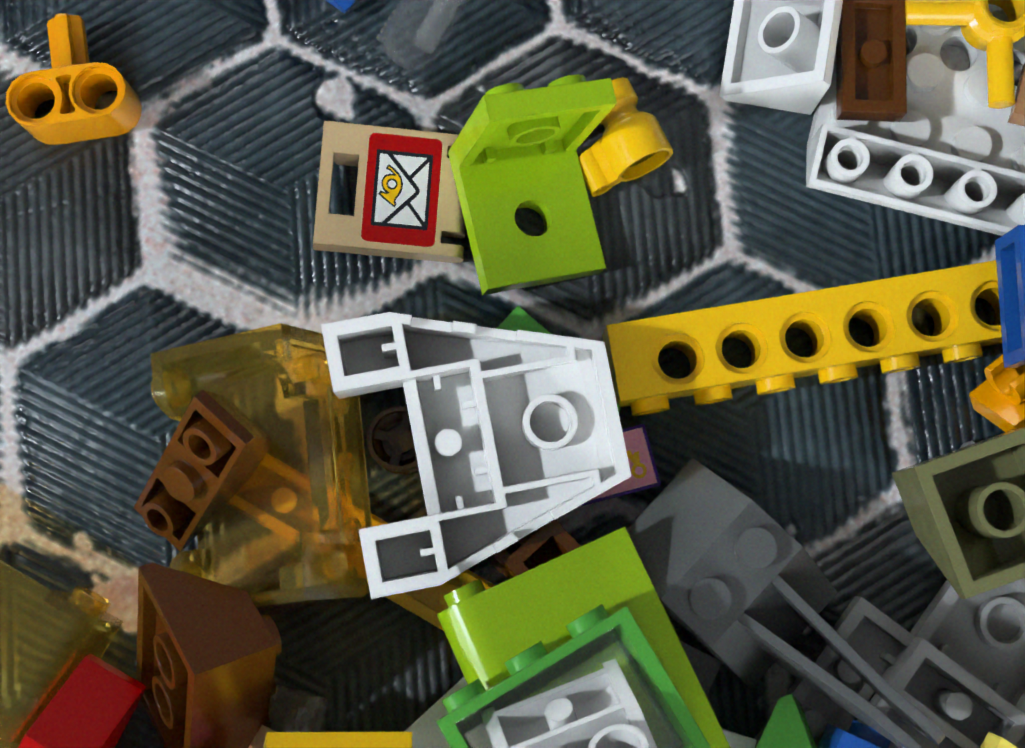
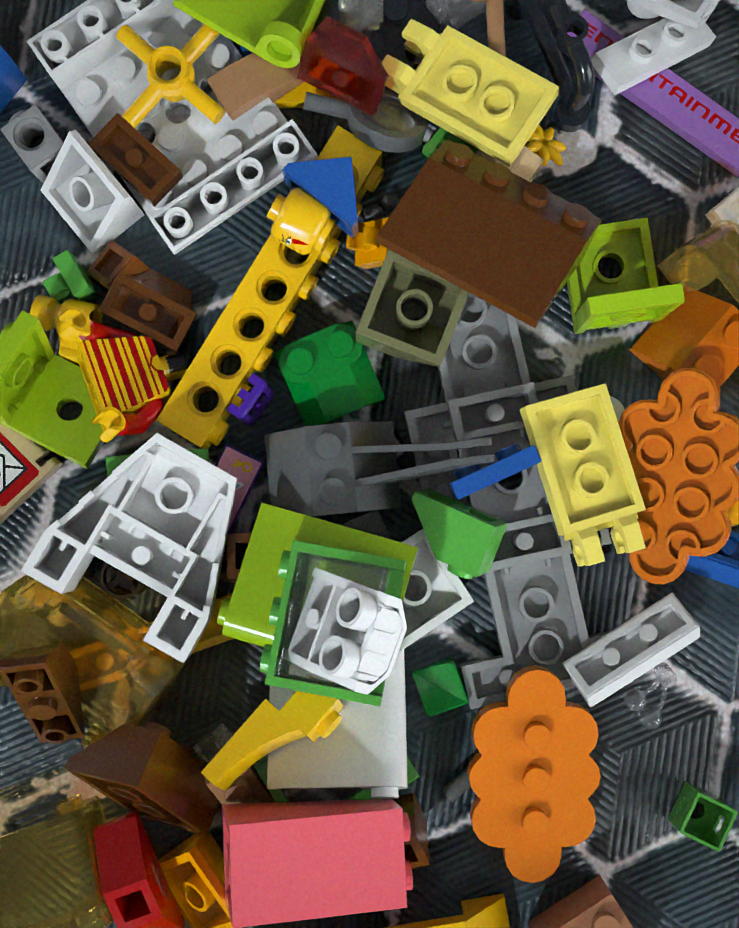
camera: 45 degrees left, 5 degrees up
none -> bright green tile [42,250,100,303]
none -> torso [59,307,187,443]
none -> dark orange slope [86,240,150,290]
none -> reddish brown slope [98,269,197,353]
none -> dark purple tile [227,373,274,427]
none -> yellow head [266,187,336,255]
none -> green slope [274,320,386,426]

